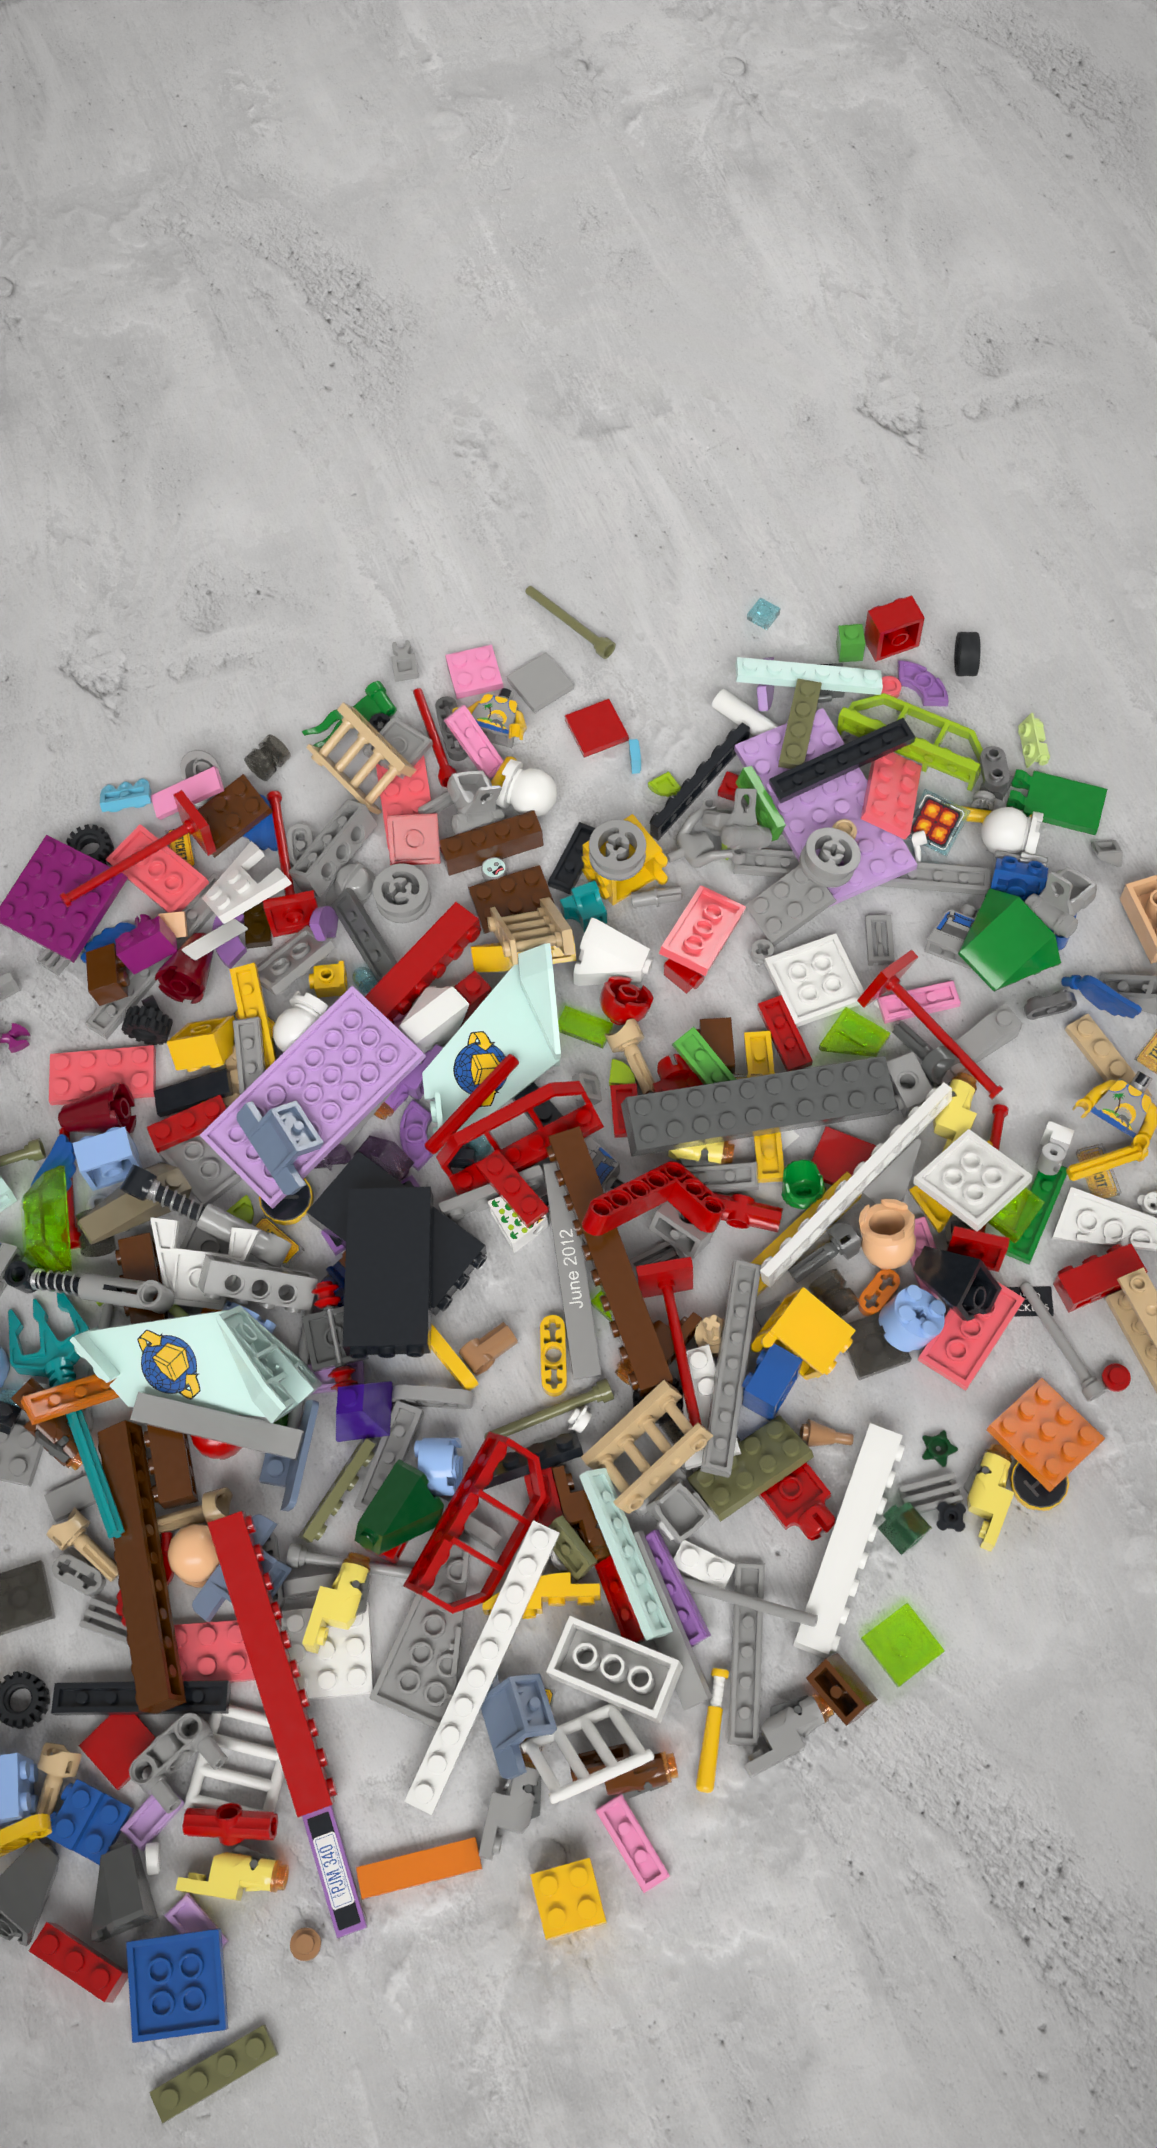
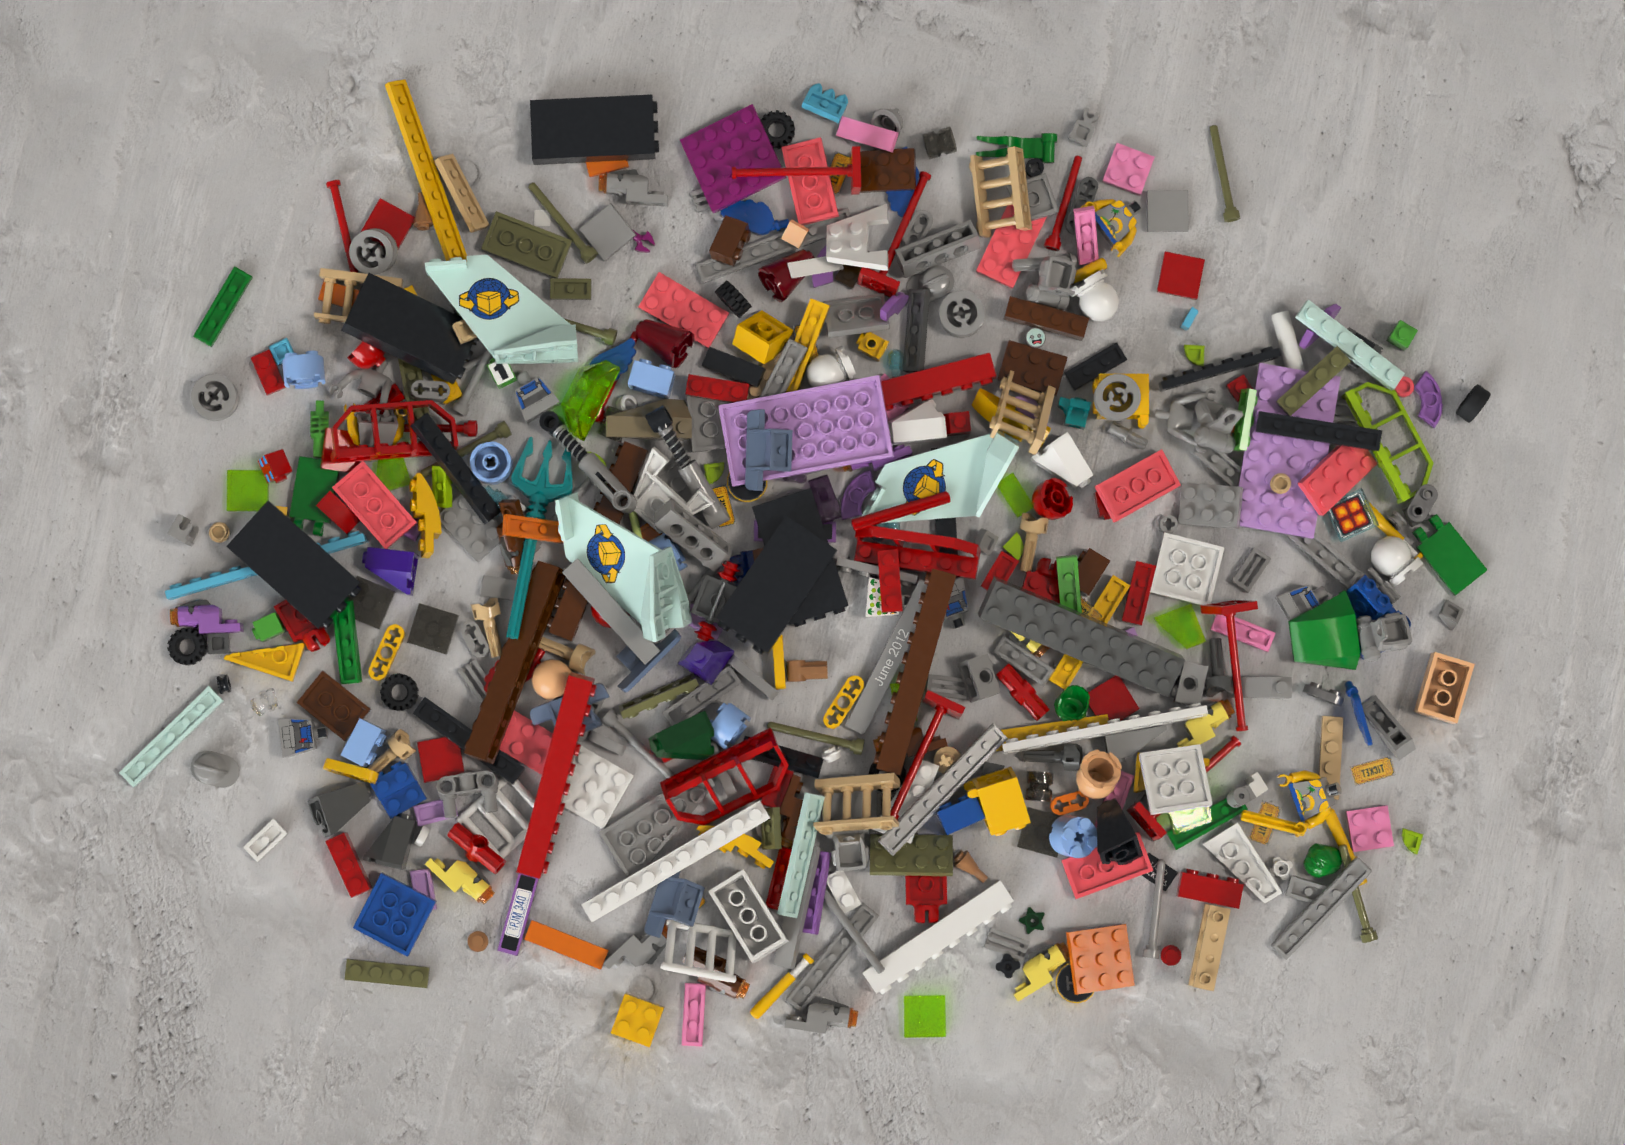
camera: 30 degrees right, 20 degrees up
magenta brick [115,914,177,975] -> none
black axle [141,995,160,1011] -> none
light yellow plate [302,1553,371,1654] -> none
tile [387,813,441,866] -> none
red beam [582,1161,726,1236] -> none
clear light blue plate [747,597,780,630] -> none
light grey wheel [799,828,861,888] -> none
reddish brown brick [806,1653,878,1726] -> none
red brick [864,595,925,662] -> none
clear green brick [878,1501,932,1555] -> none
white hand [912,830,928,862] -> none
yellowish green hinge [1018,713,1050,768] -> none

